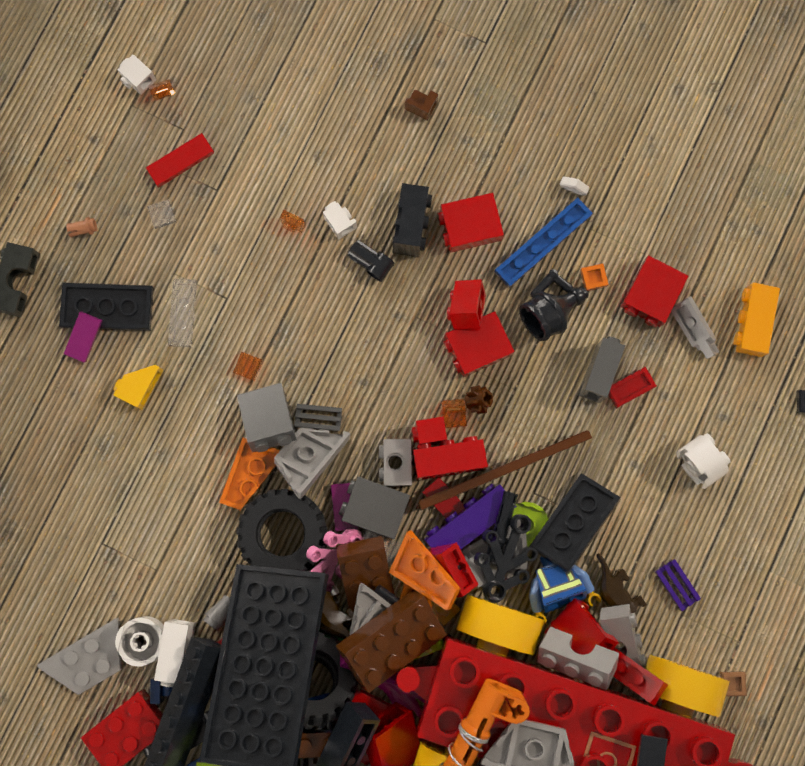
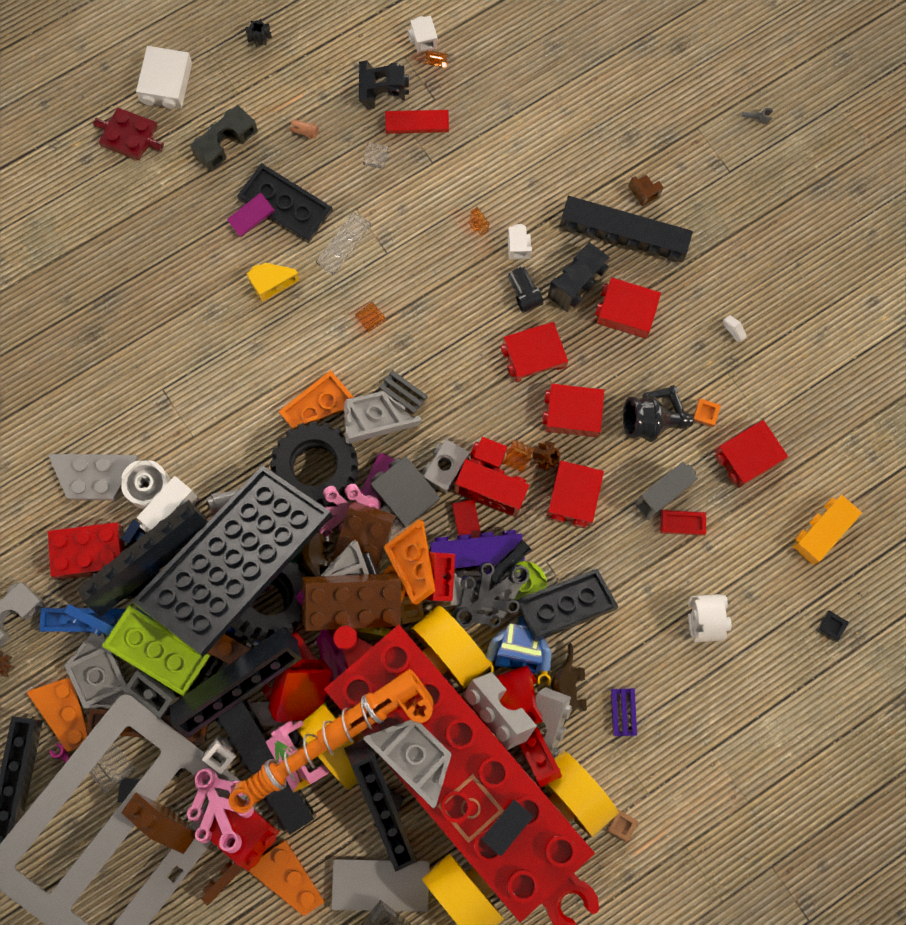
camera: 25 degrees right, 5 degrees down
brick [237,383,297,453] -> none
reddish brown tile [417,430,592,511] -> none
red brick [447,279,486,330] -> none
blue plate [494,197,593,288] -> none
light grey hinge [671,296,719,359] -> none
none -> black tile [359,60,409,110]
none -> red panel [500,321,569,383]
none -> red brick [546,460,604,528]
none -> black brick [559,195,693,262]

